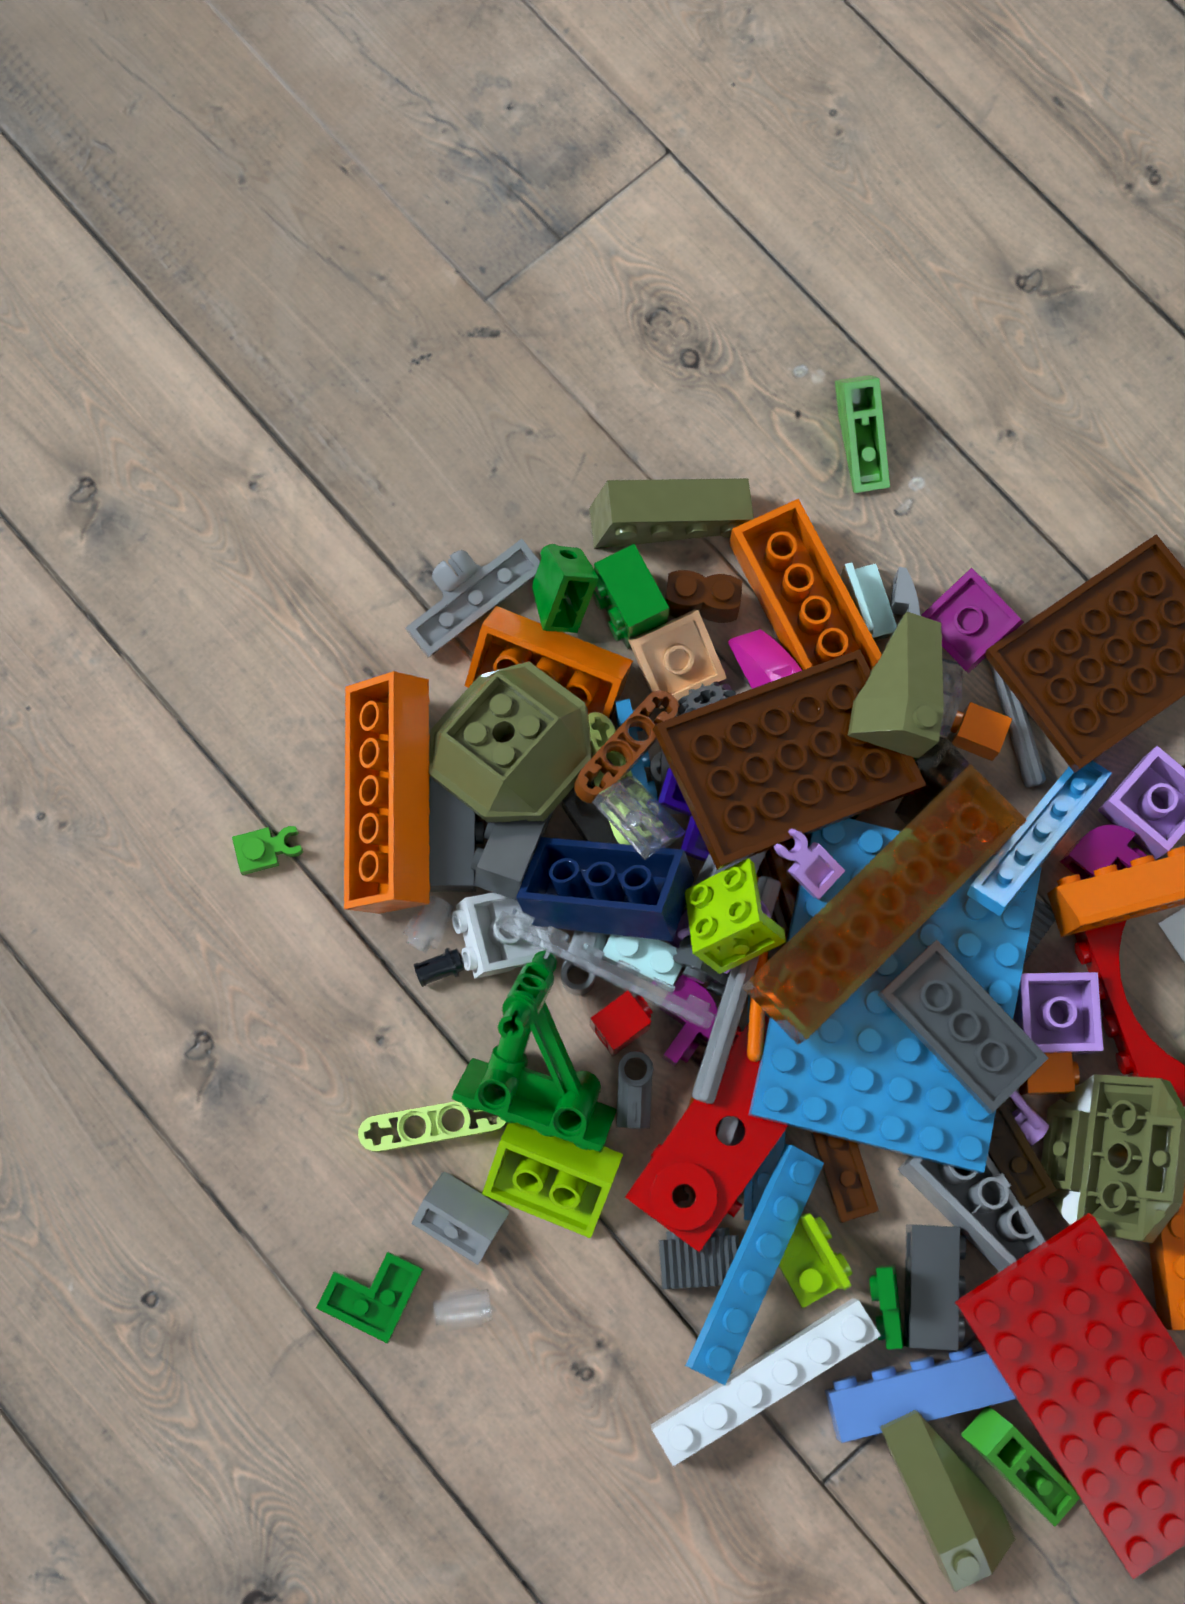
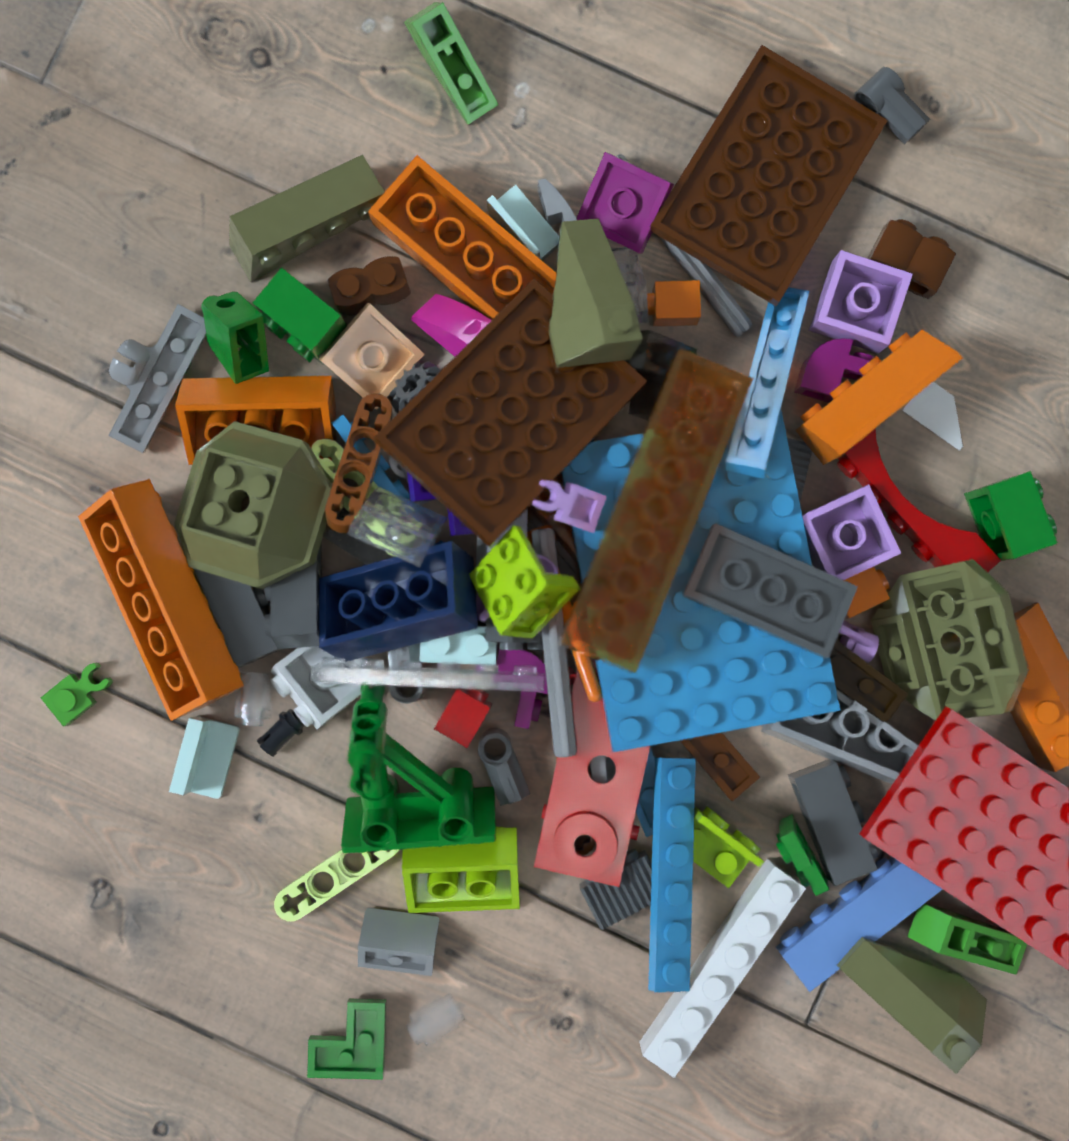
camera: 25 degrees left, 10 degrees up
none -> light aqua panel [169,716,240,799]

